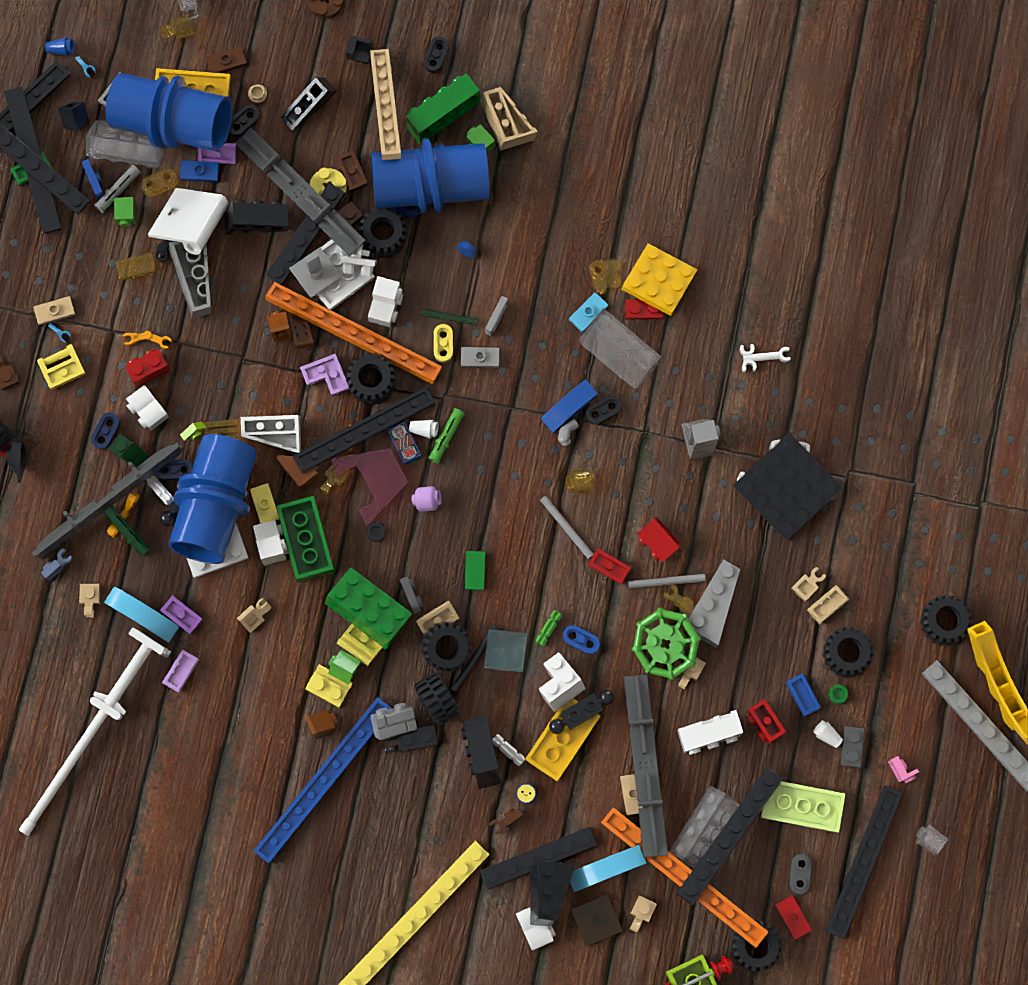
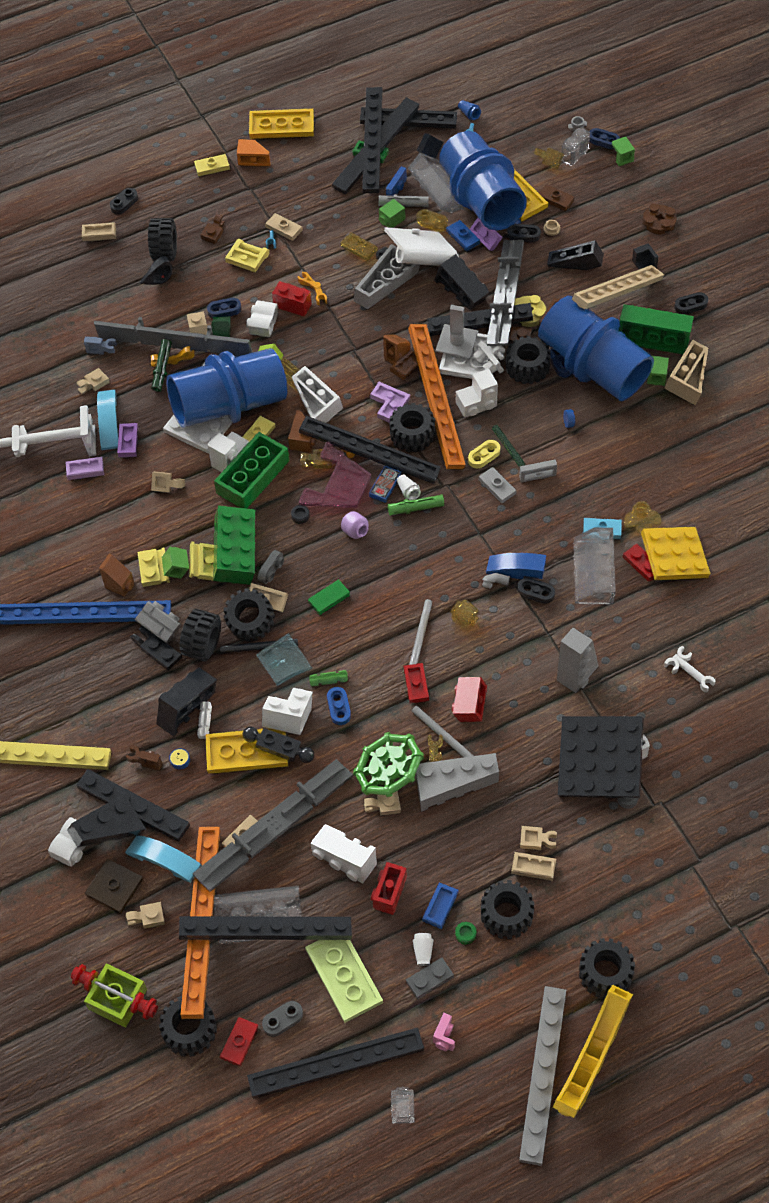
camera: 55 degrees right, 20 degrees down
none -> tan slope [187,311,210,354]

